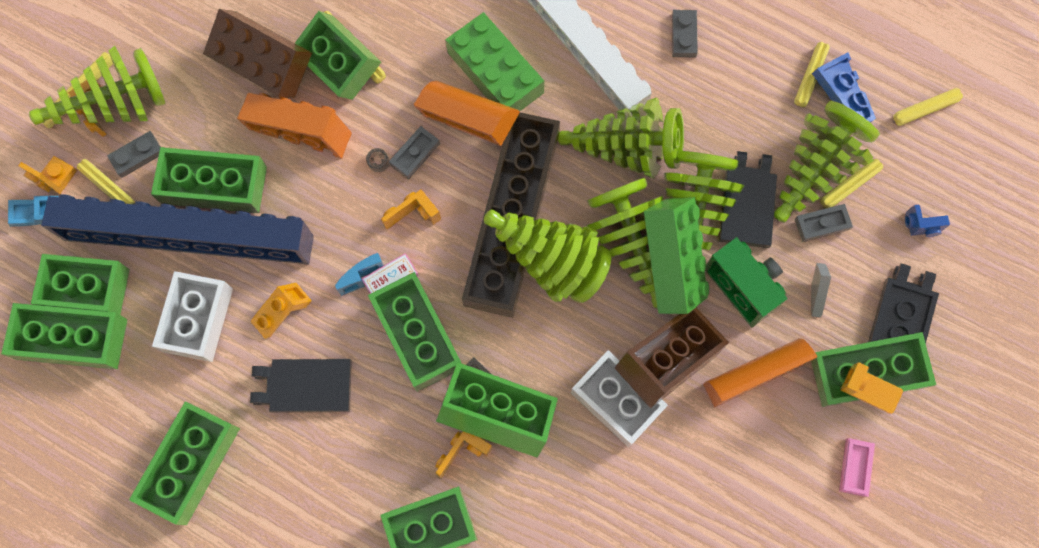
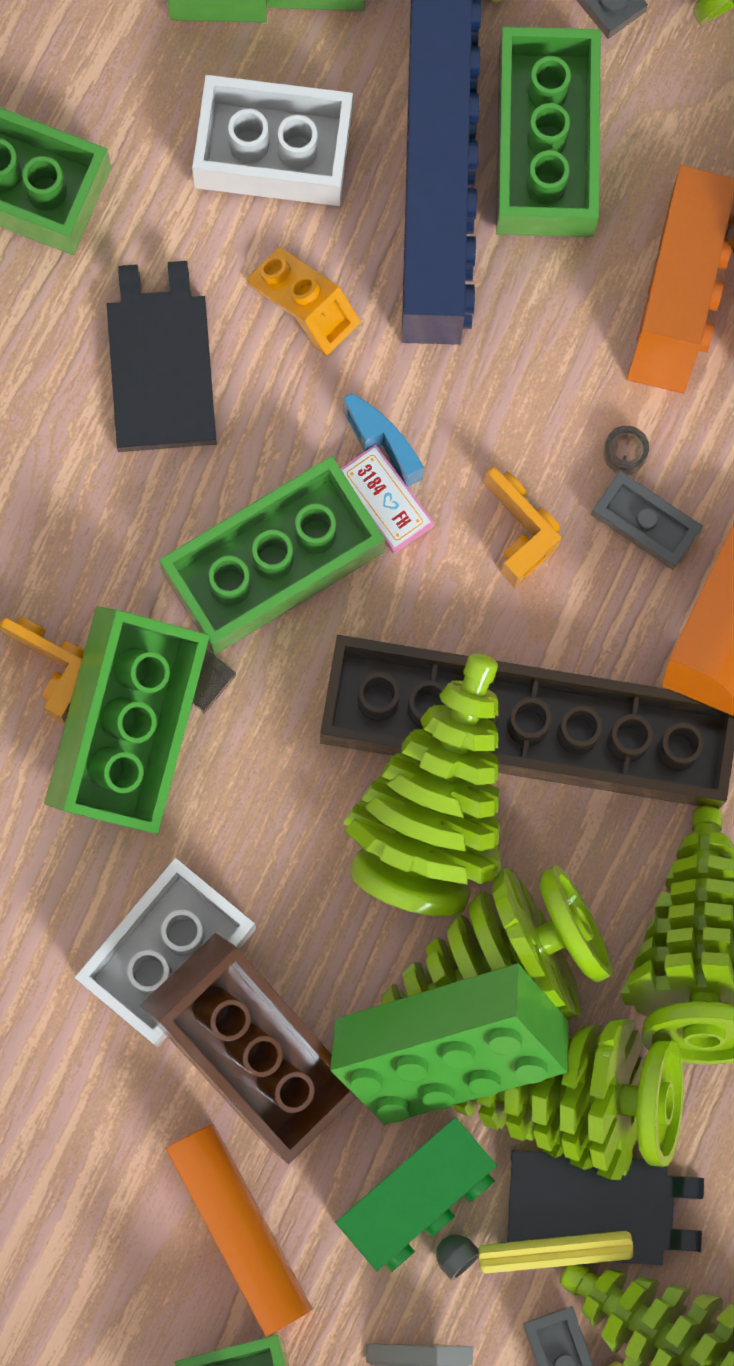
camera: 80 degrees right, 5 degrees up
none -> light yellow axle [478,1231,633,1274]

